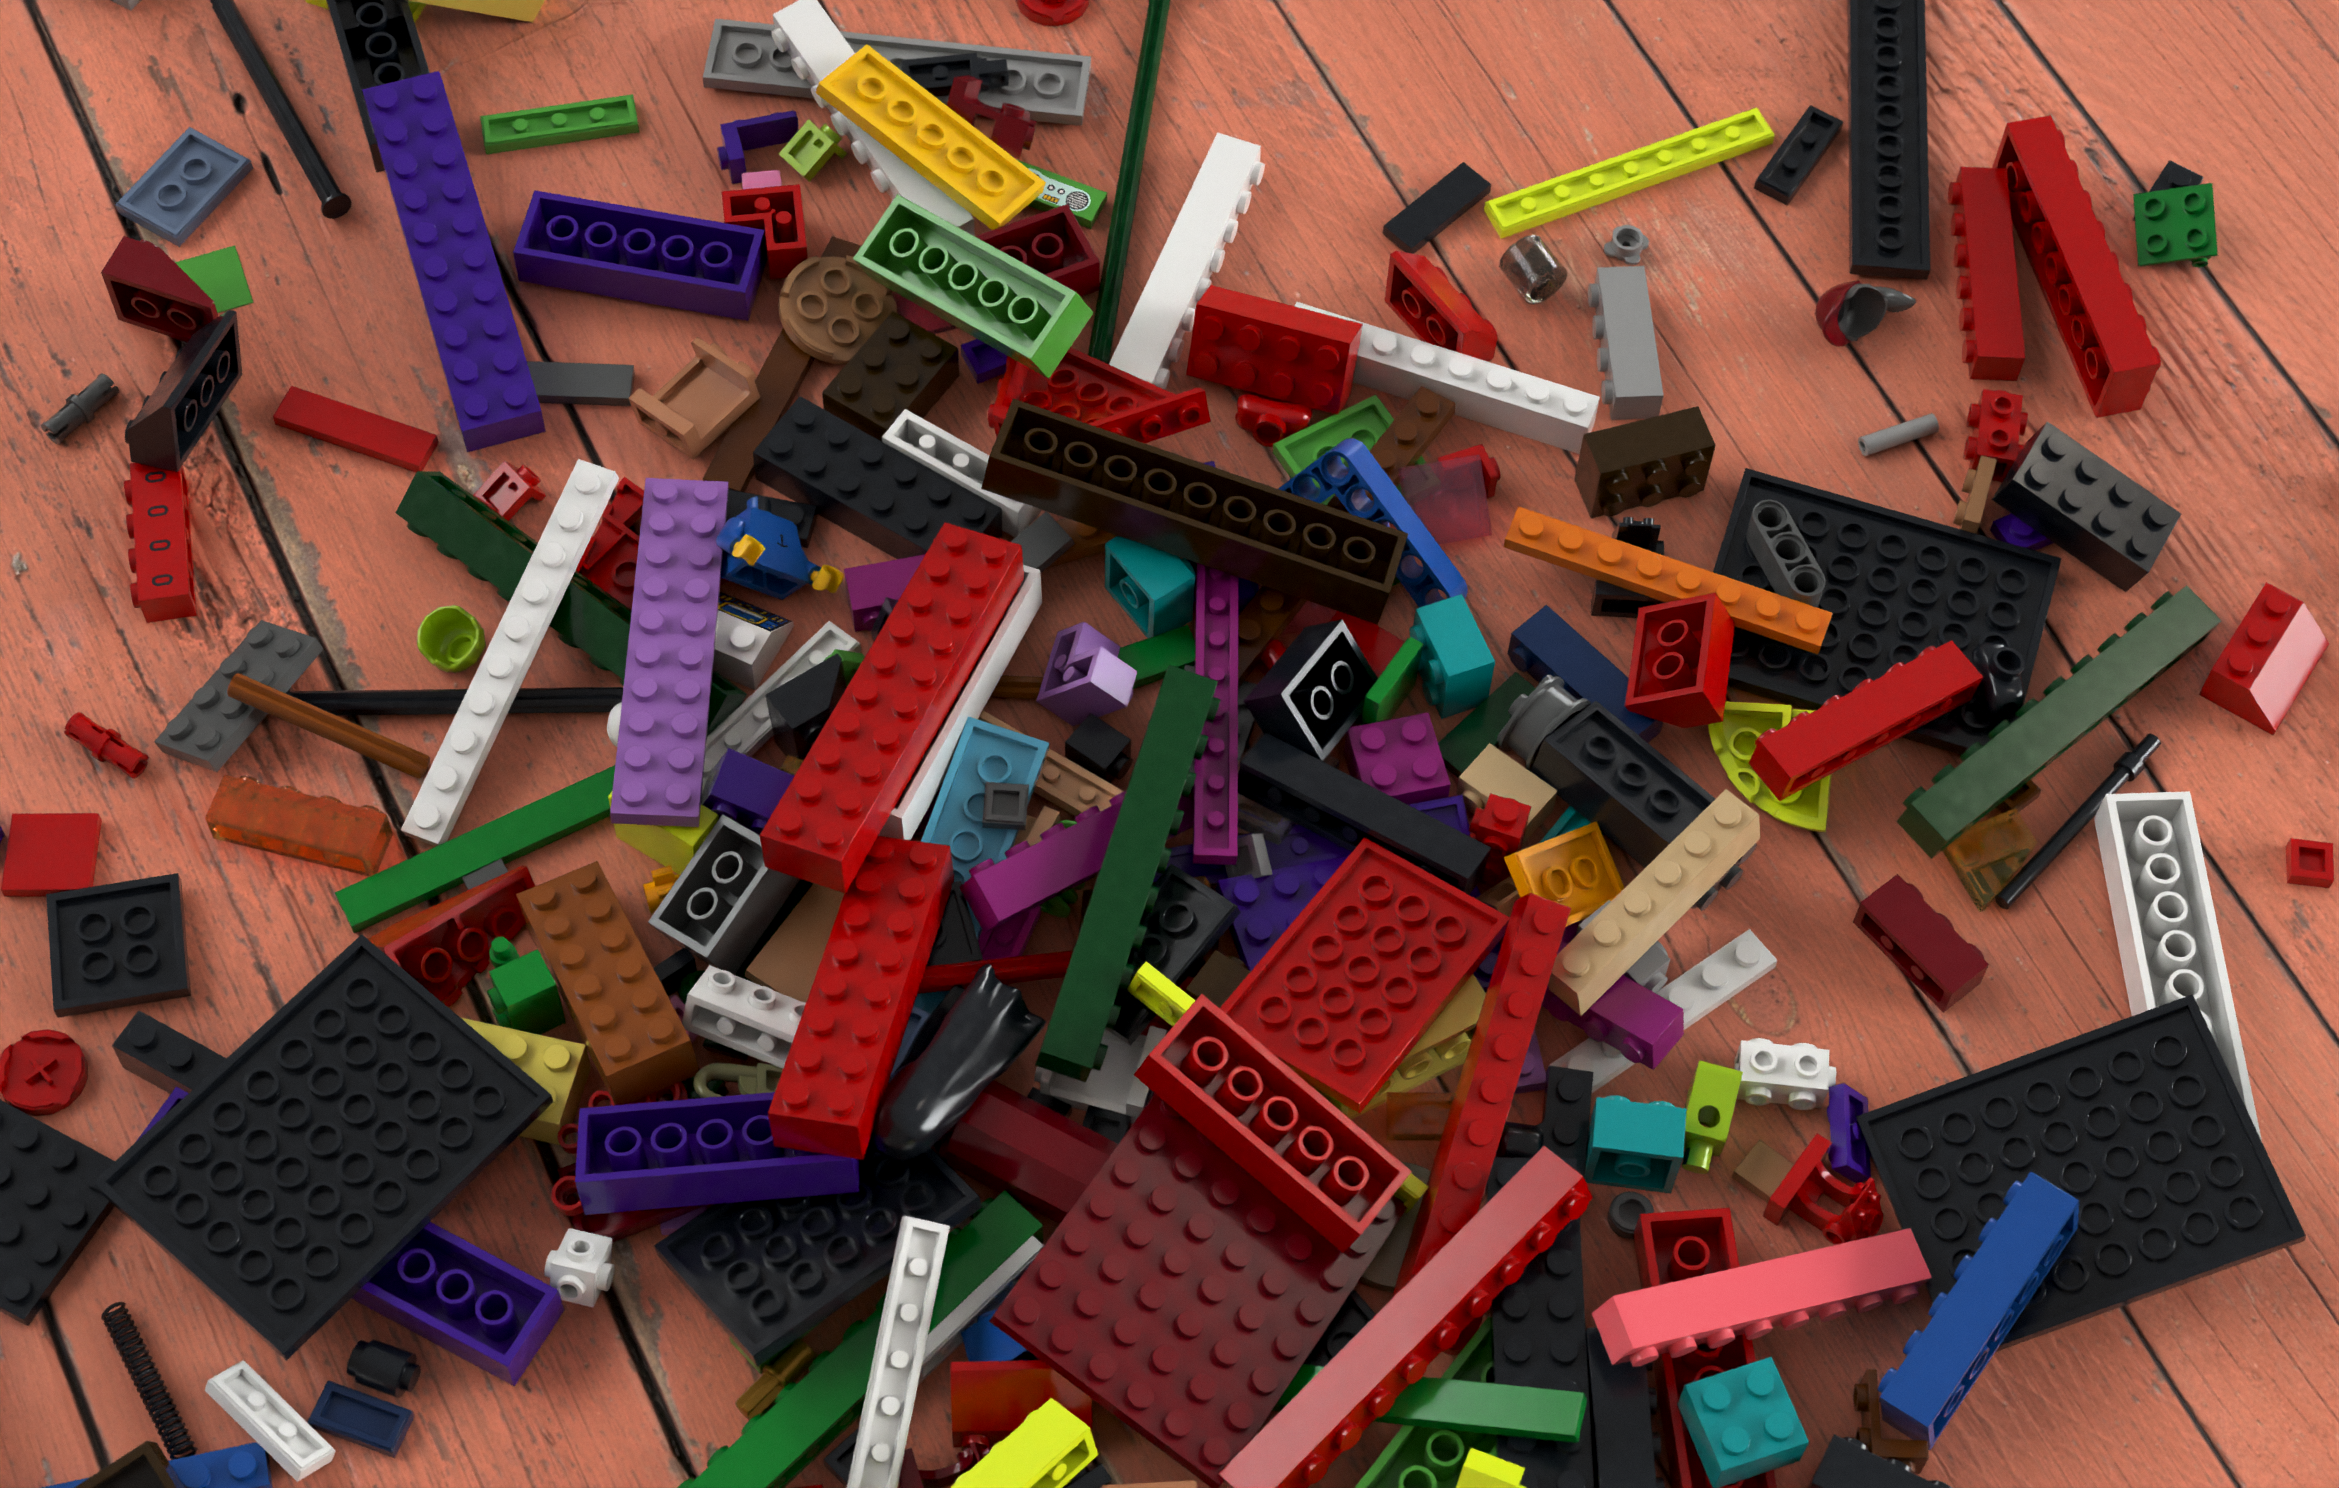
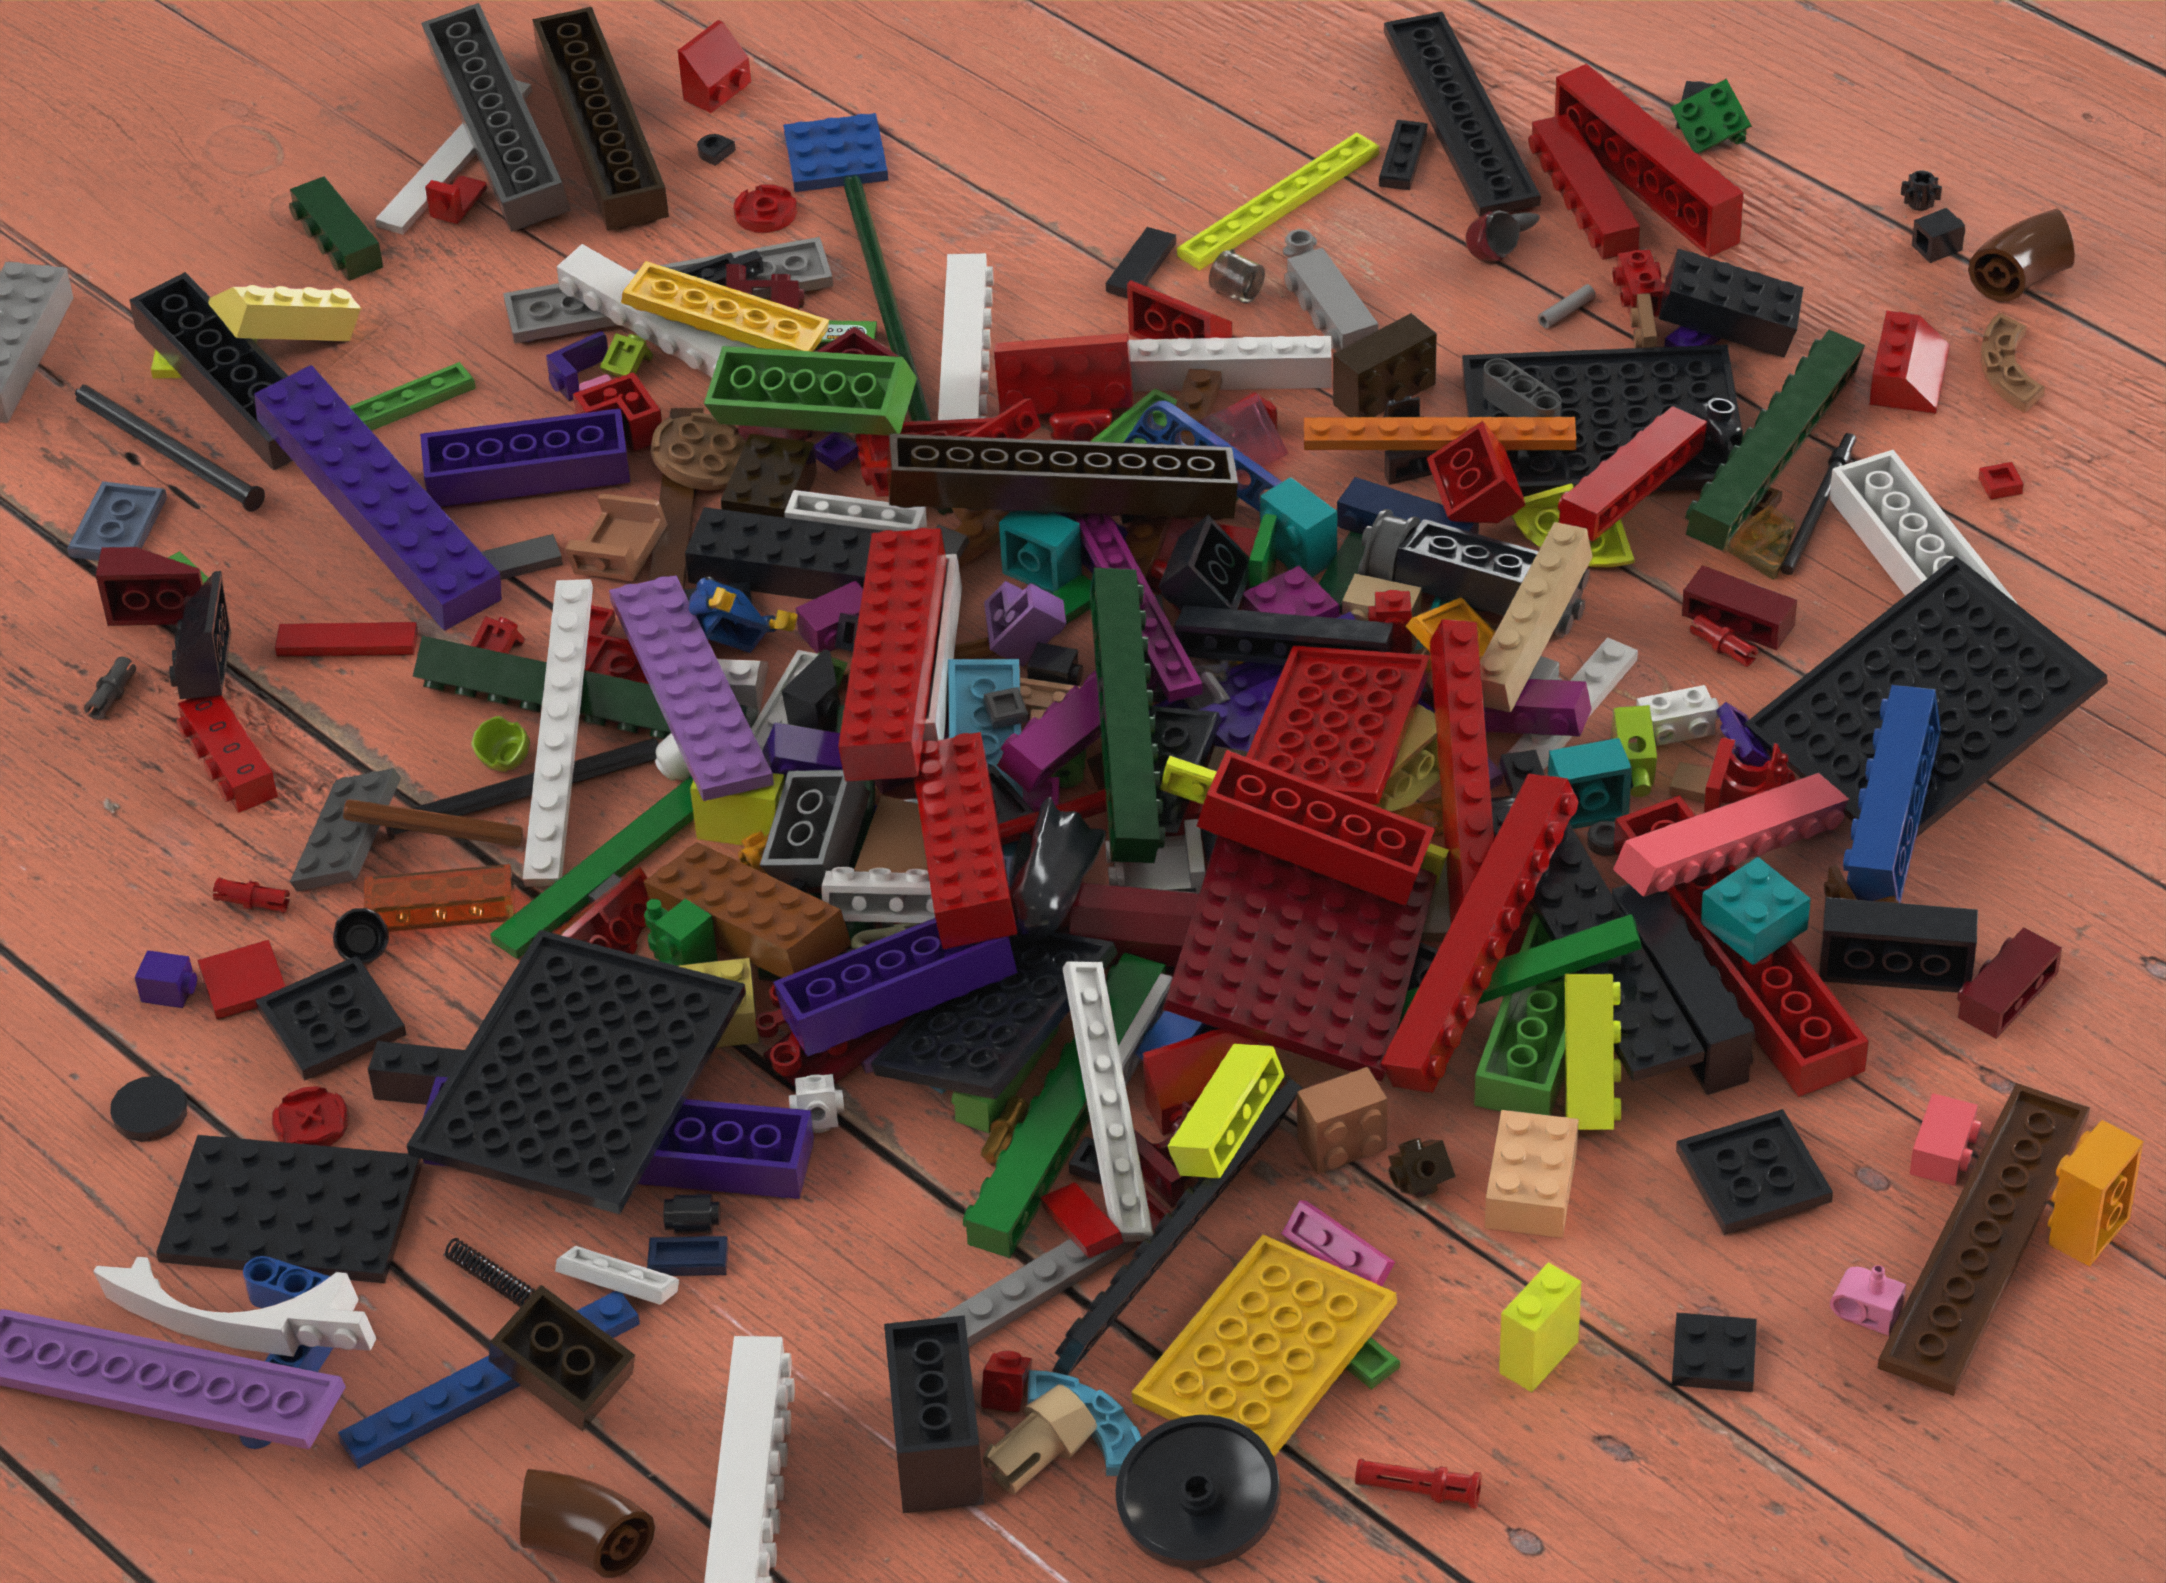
camera: 15 degrees left, 15 degrees down
none -> black hair [333,908,389,964]
none -> red pin [1689,614,1758,667]

